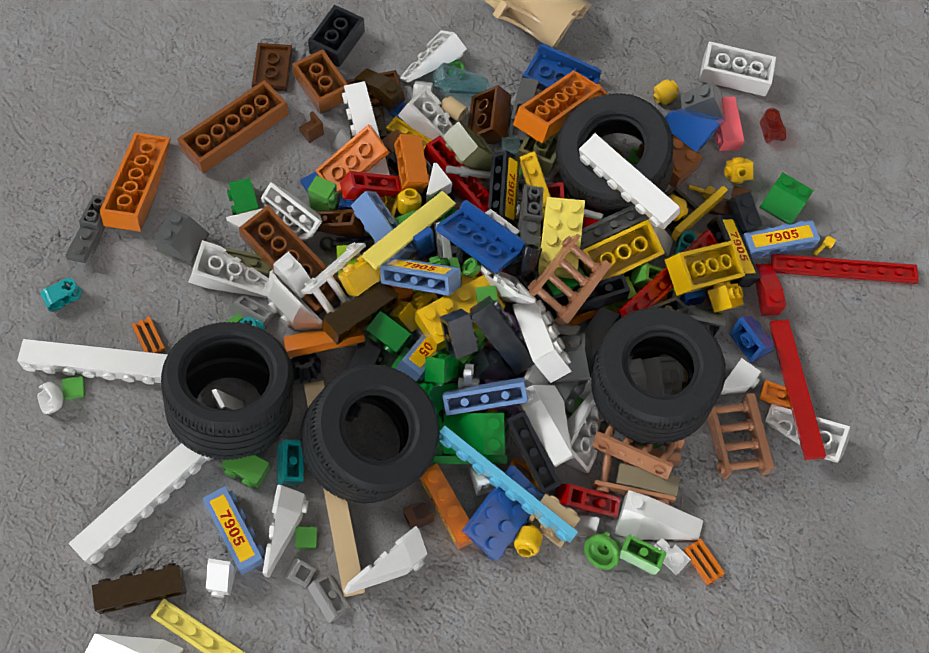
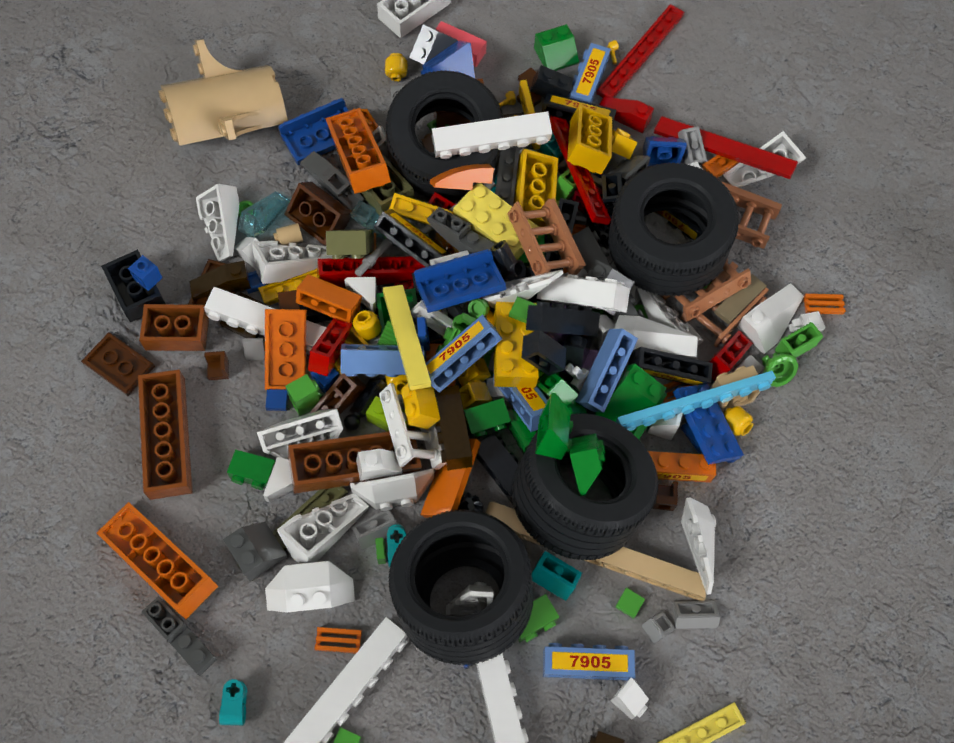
camera: 55 degrees left, 0 degrees up
white wedge [263,485,309,578] -> none
yellow brick [724,157,754,184] -> none
clear red piece [759,108,787,143] -> none
none -> blue brick [128,255,163,291]
none -> white wedge [265,561,355,612]
none -> orange slope [430,164,494,190]
none -> green slope [535,393,573,460]
none -> green slope [570,433,605,496]
none -> light grey slope [678,126,707,164]

